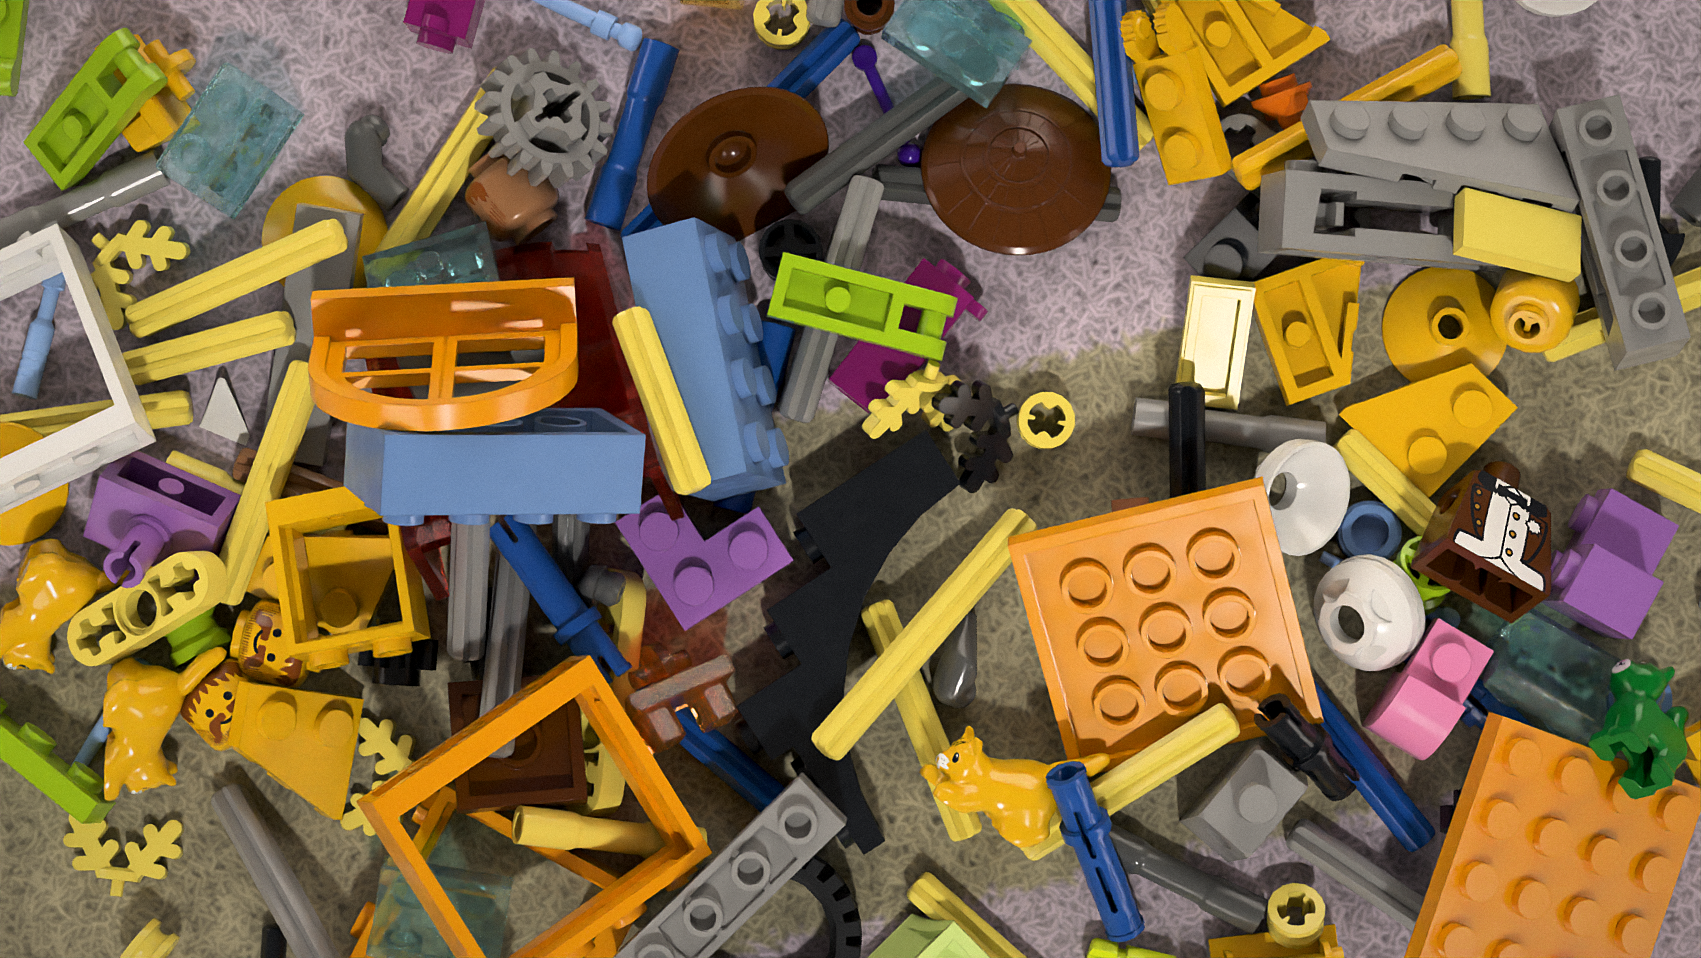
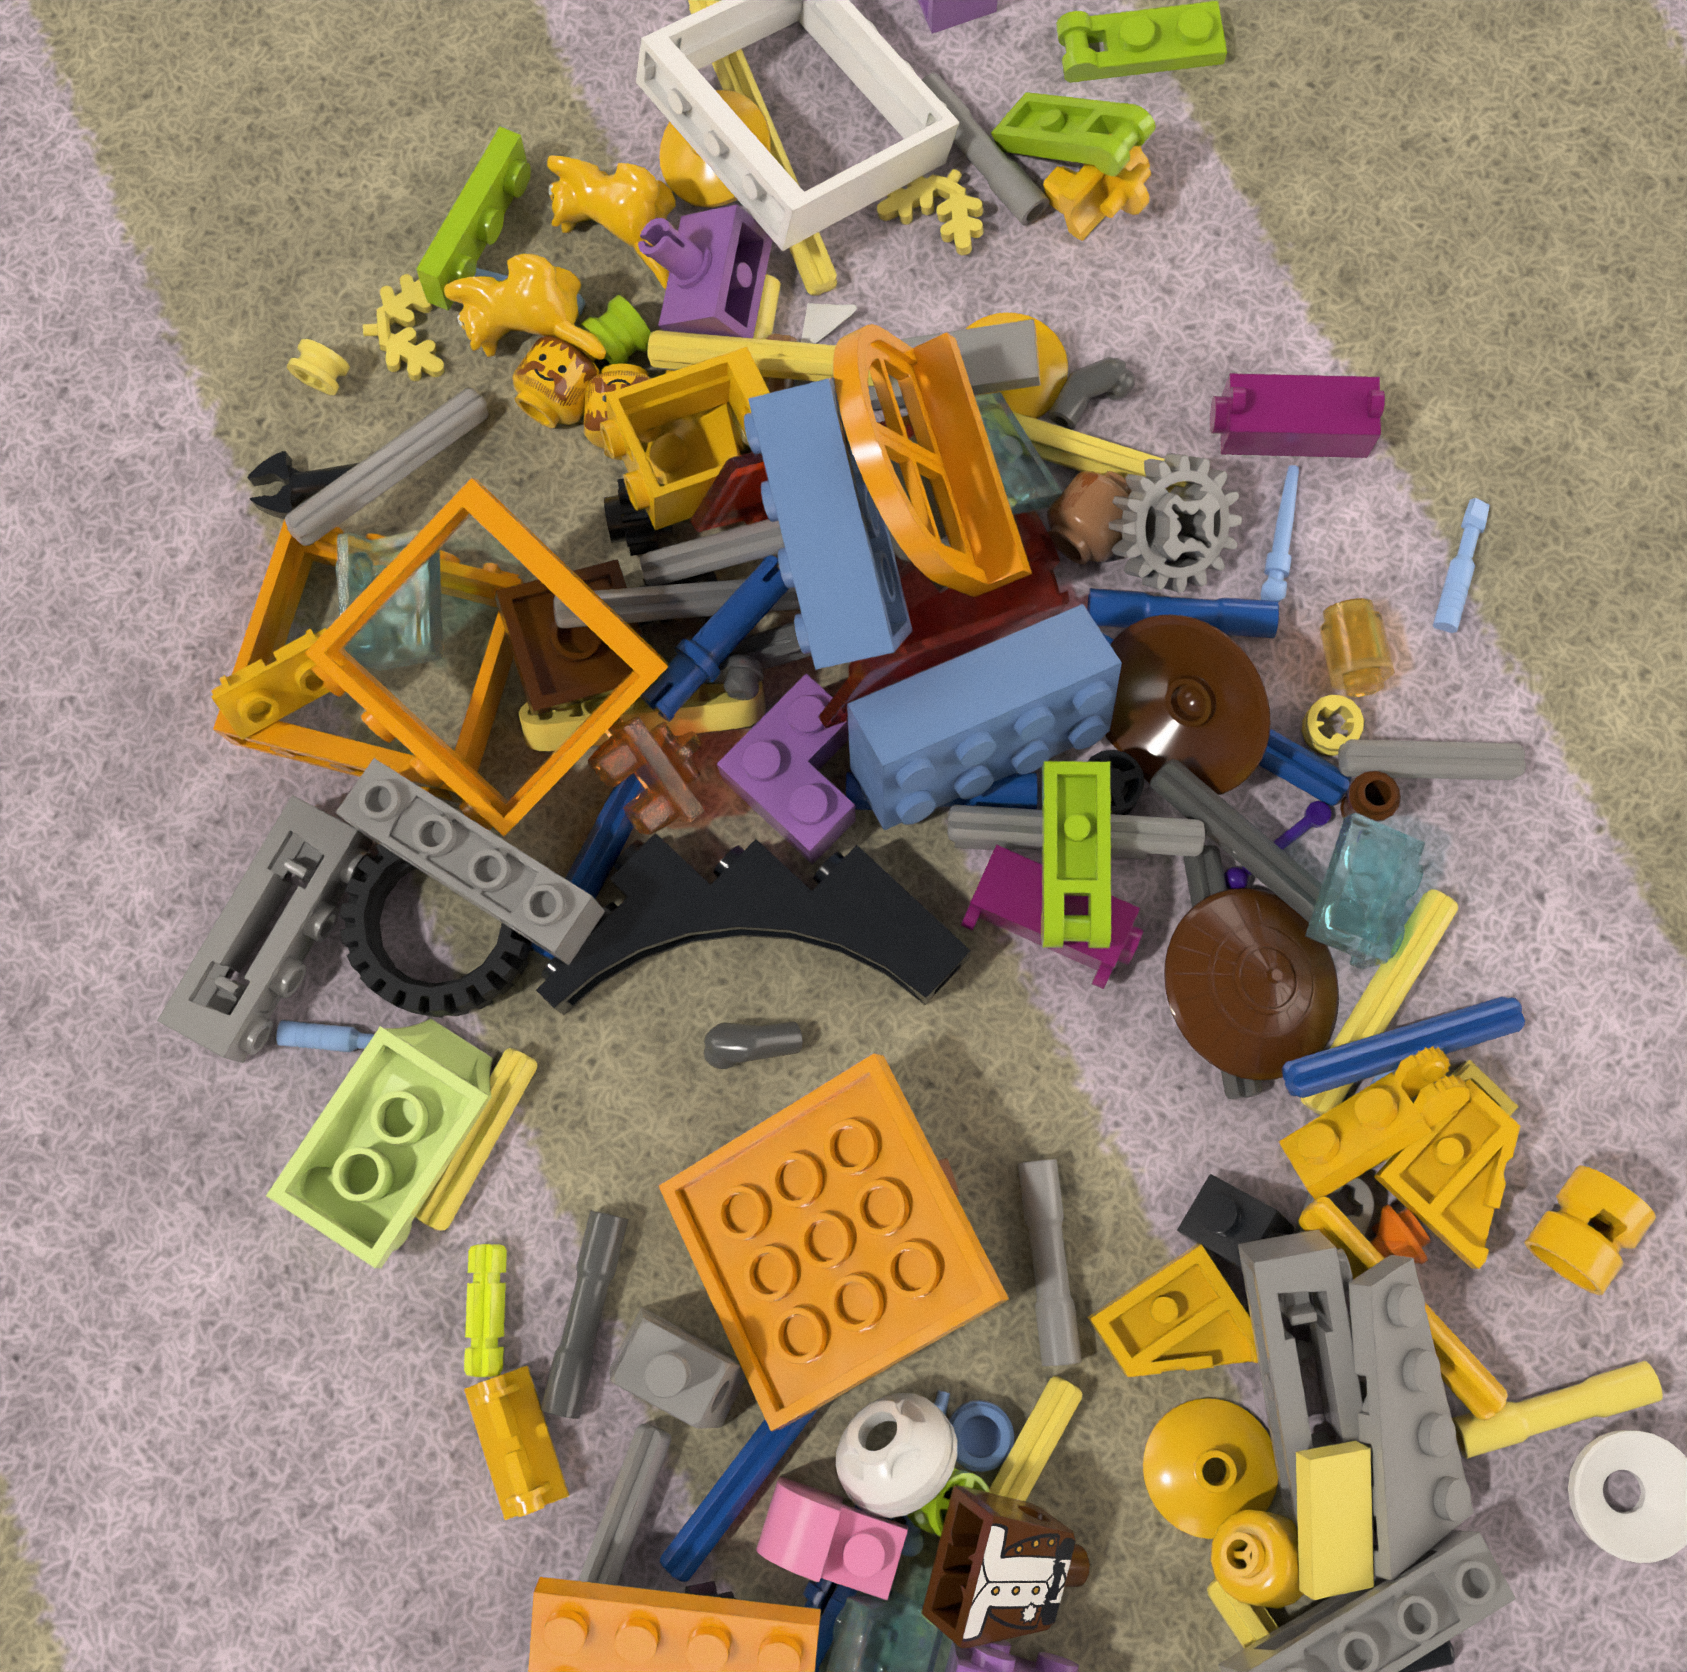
camera: 85 degrees right, 10 degrees down
light blue piece [12,273,66,399] -> none
light yellow beam [67,551,228,666] -> none
light yellow axle [122,311,297,386] -> none
light yellow axle [124,219,348,338] -> none
clear light blue bracket [156,62,304,220] -> none
yellow wing [227,681,364,820] -> none
light yellow animal [340,717,416,836] -> none
light yellow piece [512,805,707,866] -> none
light yellow axle [612,306,711,495] -> none
light yellow axle [811,508,1038,761] -> none
light yellow axle [861,599,982,842] -> none
light yellow animal [862,360,962,439] -> none
yellow animal [919,726,1110,848] -> none
black animal [931,380,1019,493] -> none
light yellow bush [1017,392,1075,449] -> none
light yellow axle [1020,703,1240,861] -> none
blue pin [1046,761,1145,942] -> none
black axle [1168,382,1206,498] -> none
light yellow tile [1175,275,1256,410] -> none
white piece [1253,439,1350,556] -> none
black pin [1254,693,1360,801] -> none
light yellow bush [1266,883,1325,949] -> none
yellow wing [1338,362,1518,498] -> none

